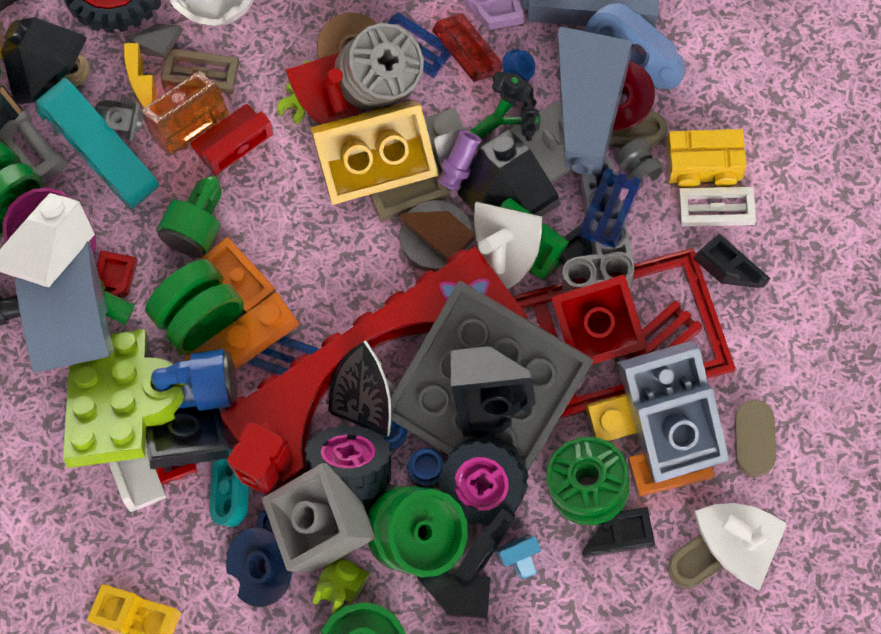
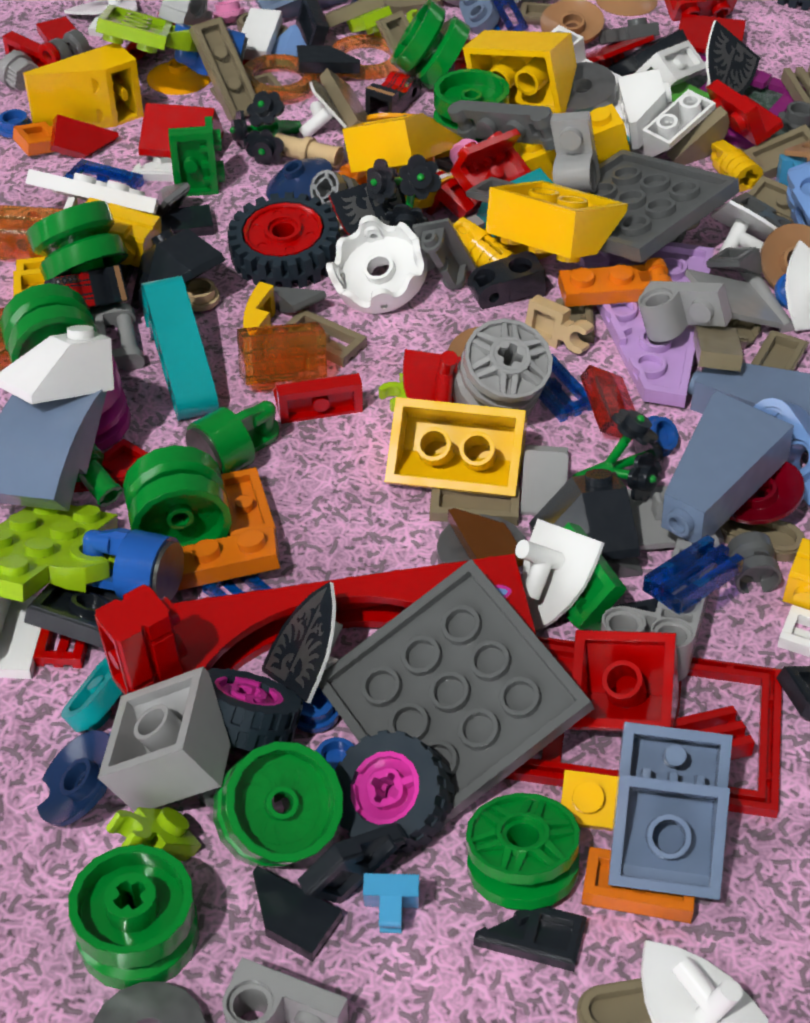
camera: 25 degrees right, 25 degrees down
dark grey hinge [95,94,143,141] -> none
medium lavender pin [438,130,482,190] -> none
black slope [451,346,536,437] -> none
dark tan tile [735,400,776,477] -> none

